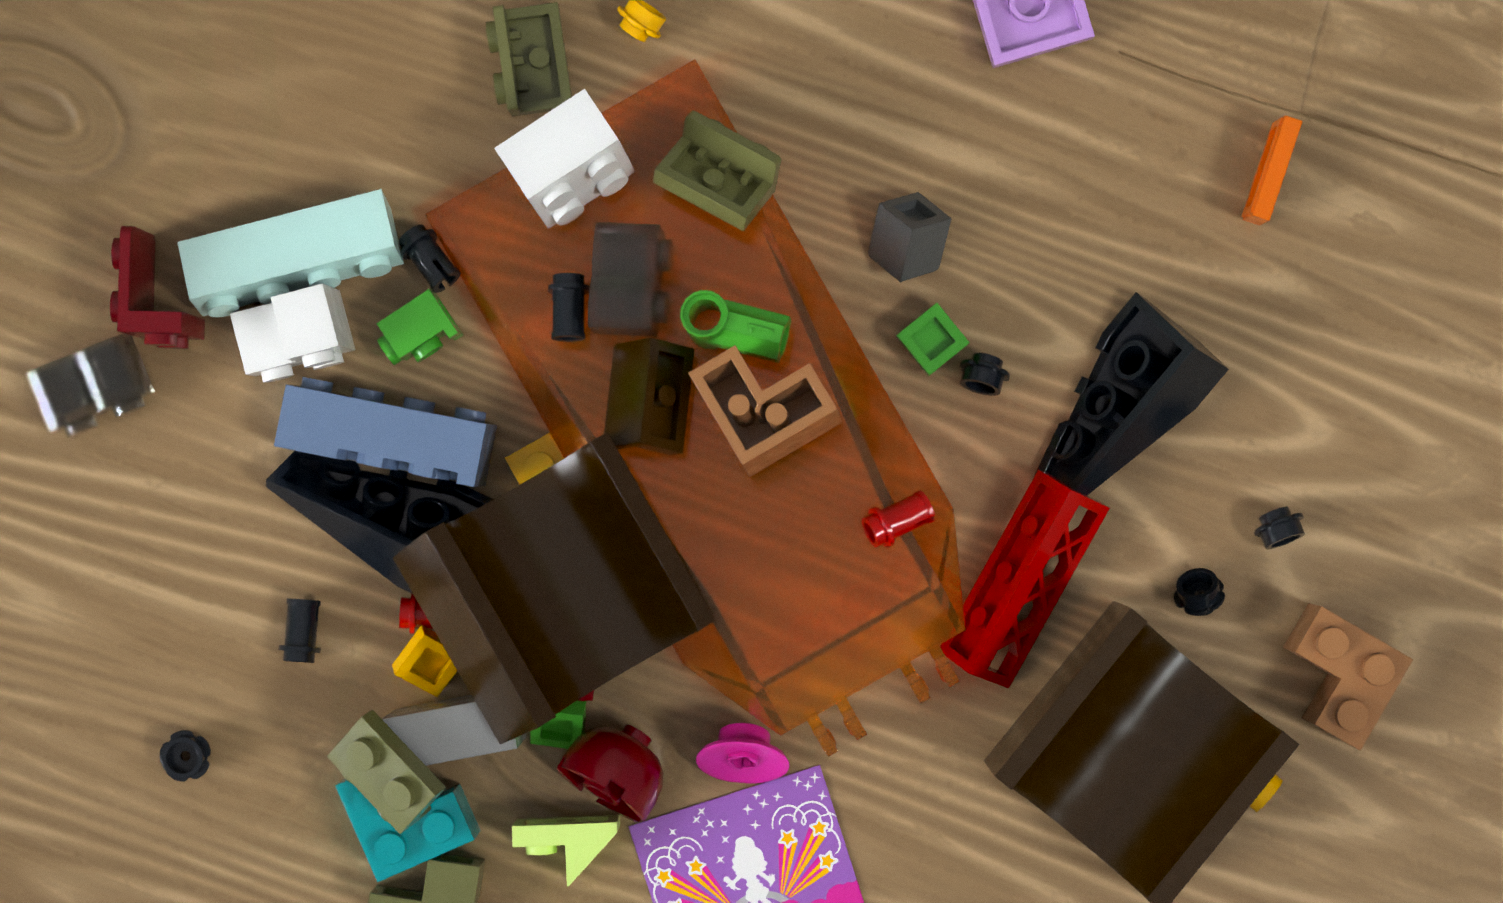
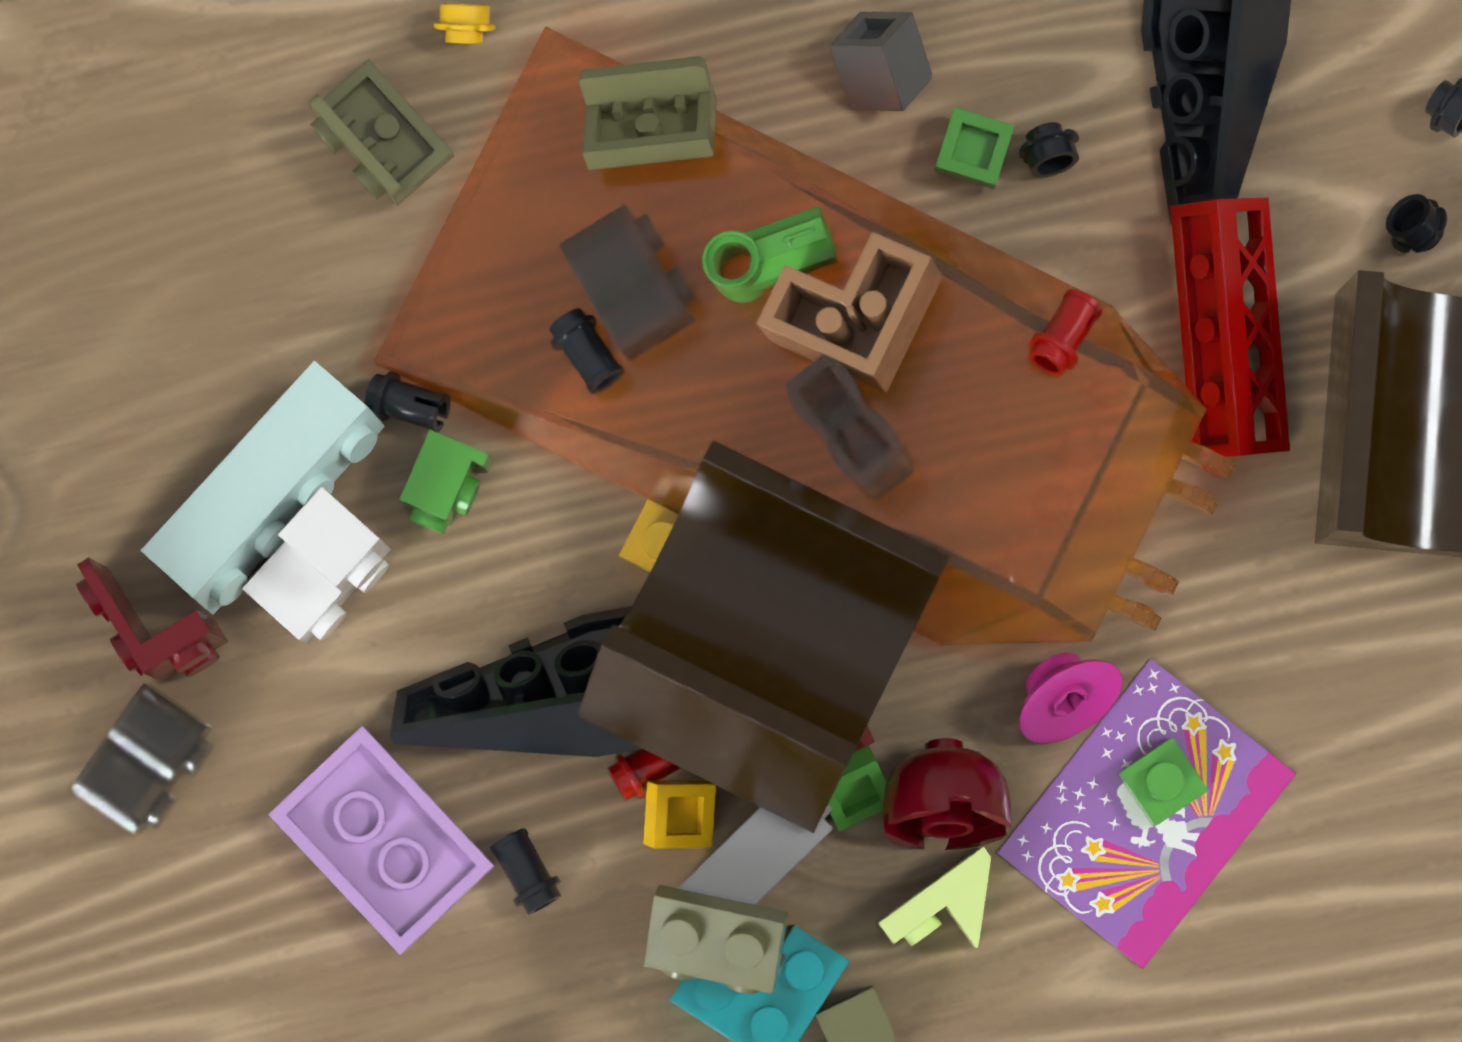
camera: 30 degrees left, 5 degrees down
sand blue wedge [274,377,497,487] -> none
white brick [494,89,636,229] -> none
dark brown panel [604,337,695,455] -> none
none -> lavender plate [268,726,495,955]
none -> clear smoke brick [786,355,914,500]
none -> bright green plate [1117,737,1209,827]

